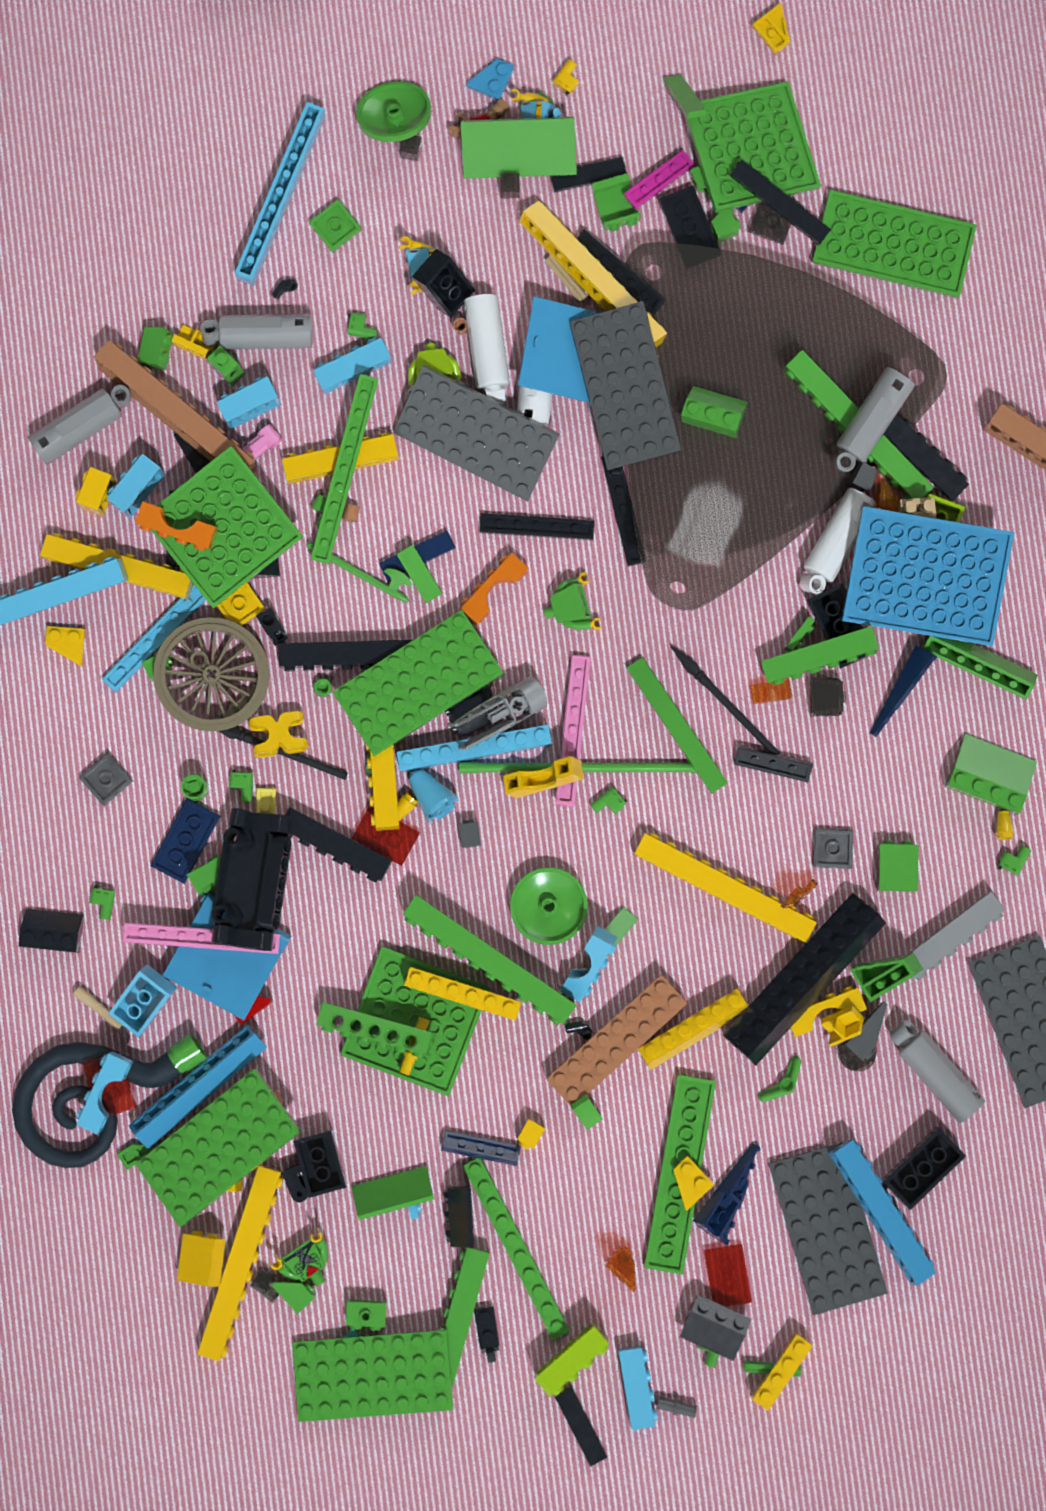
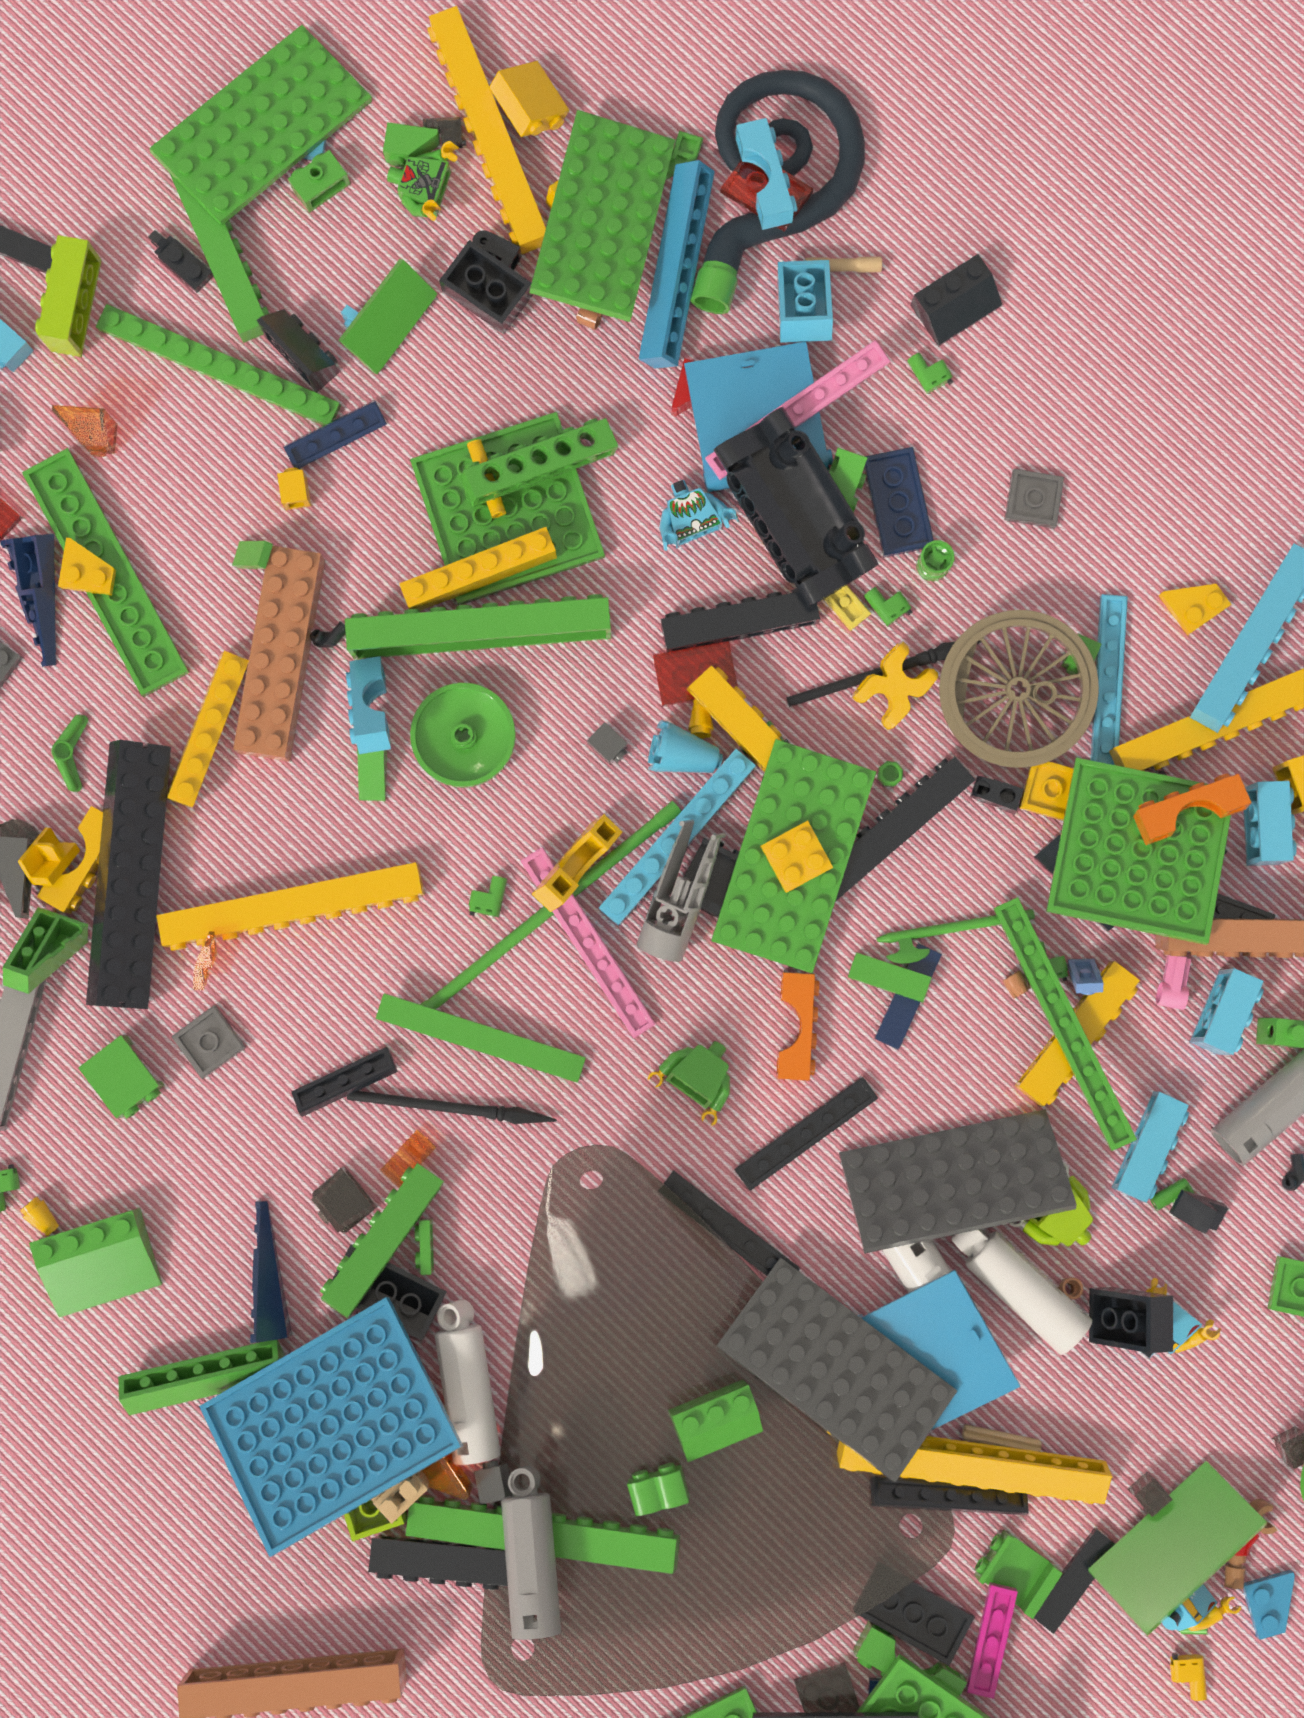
camera: 140 degrees right, 0 degrees up
none -> bright green brick [627,1463,690,1516]
none -> medium azure torso [659,480,739,551]
none -> yellow plate [760,821,833,893]
none -> medium blue plate [1068,959,1103,995]
none -> black slope [1169,1190,1229,1234]

